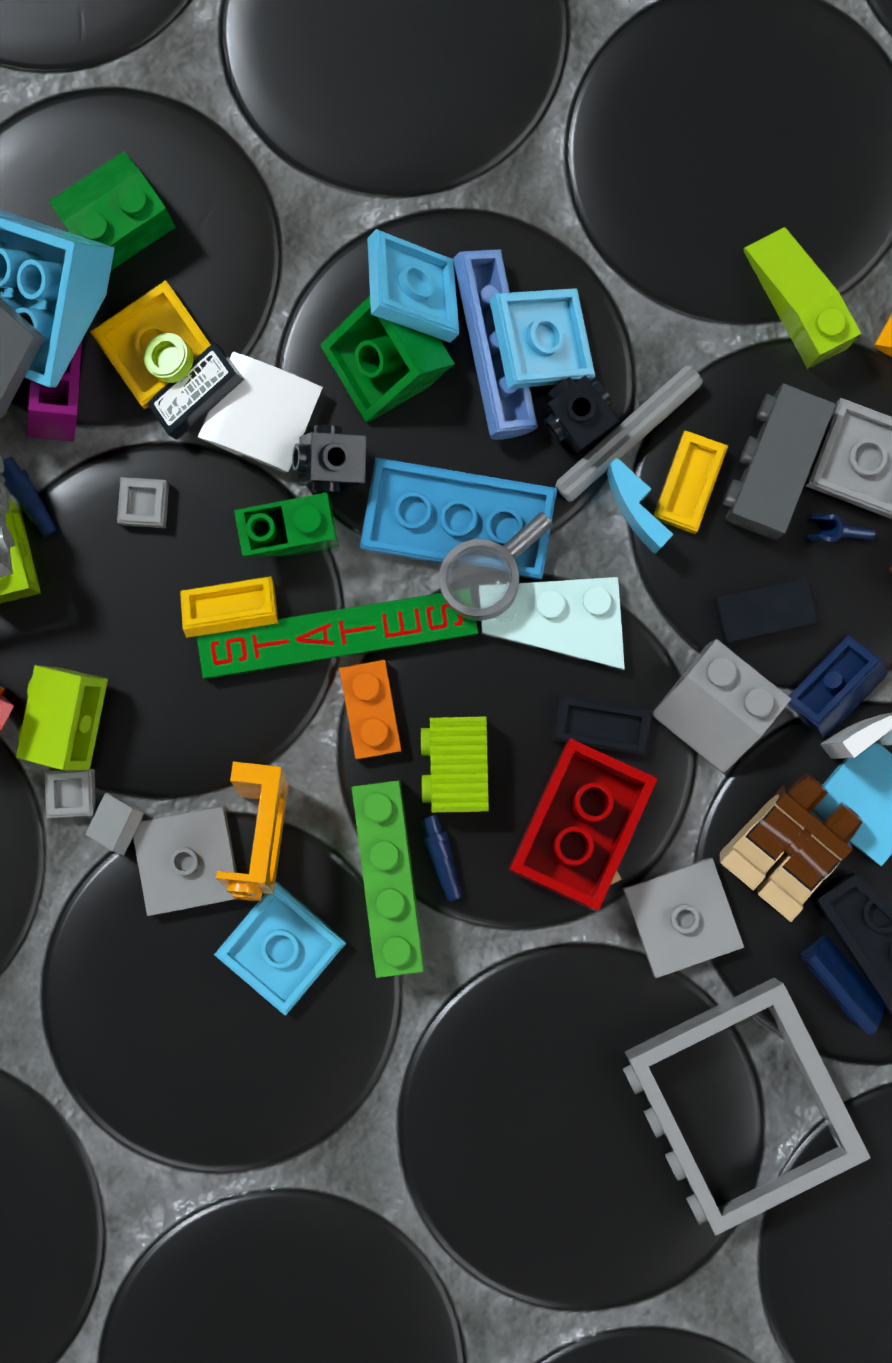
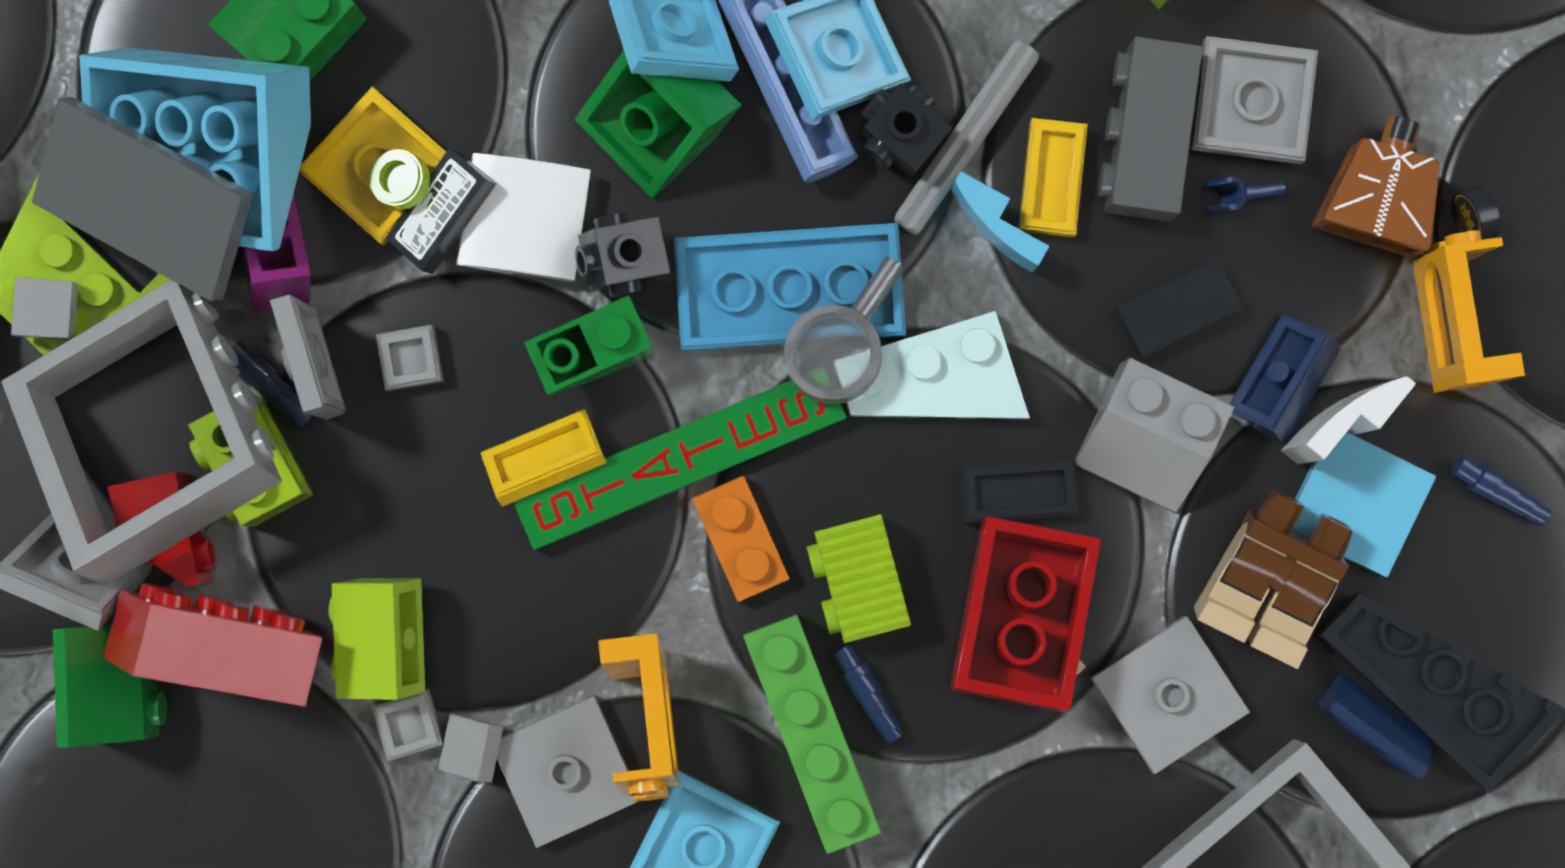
camera: 20 degrees left, 0 degrees up
none -> light grey plate [270,294,346,420]

